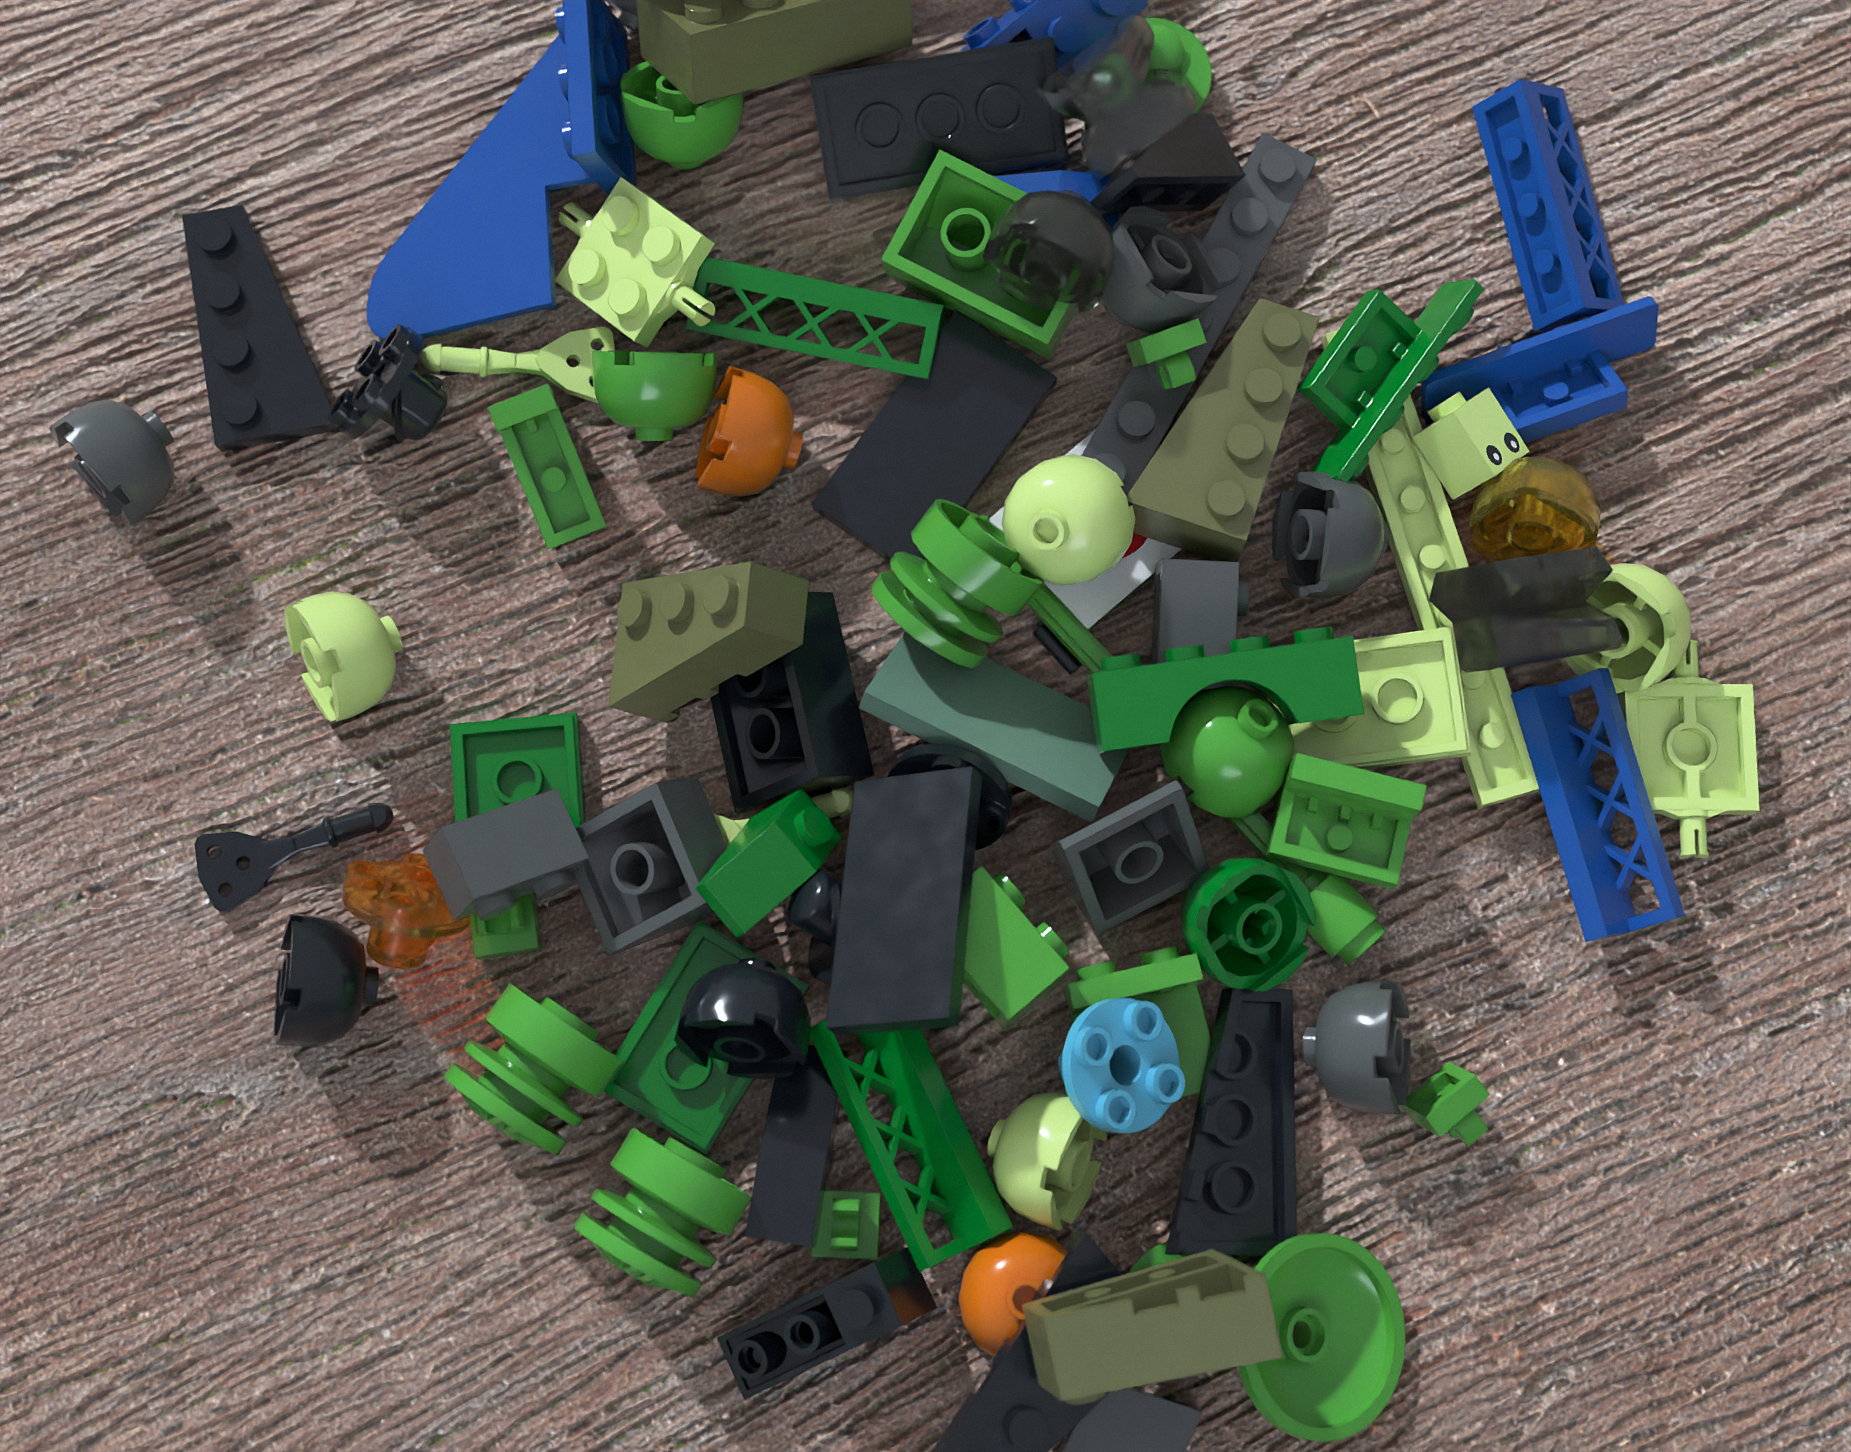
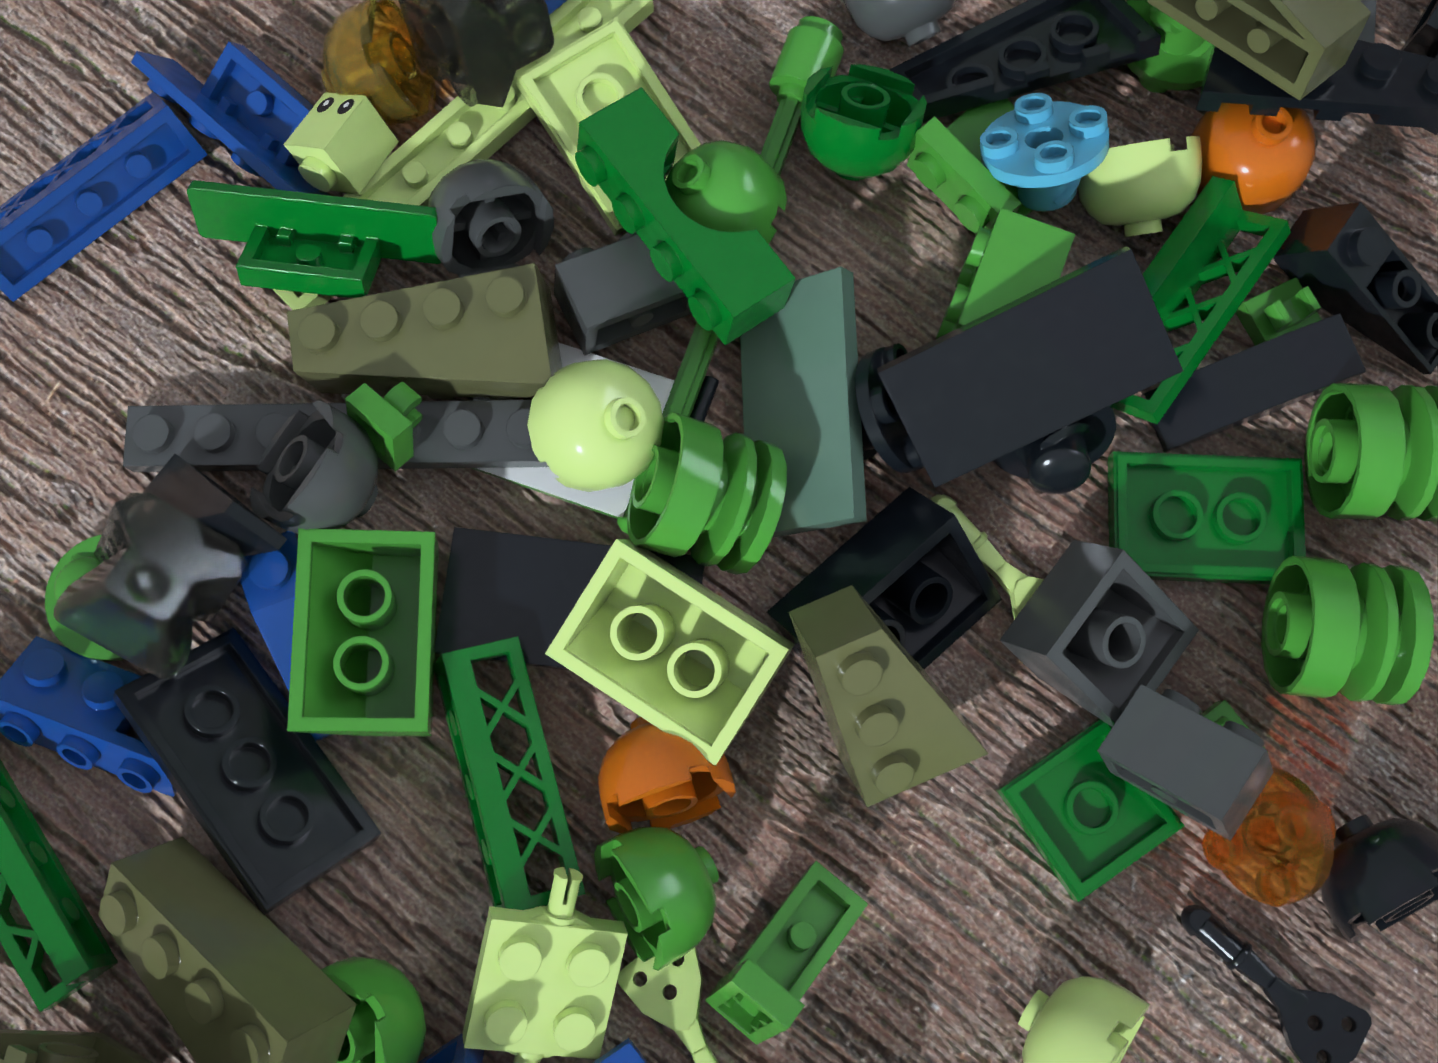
camera: 120 degrees left, 0 degrees up
black cylinder [674,958,811,1080] -> none
green slope [695,788,842,938] -> none
clear smoke cylinder [982,190,1116,313] -> none
dark grey slope [1050,780,1209,935] -> none
bright green bracket [1266,753,1427,890] -> none
none -> yellowish green slope [545,539,795,766]

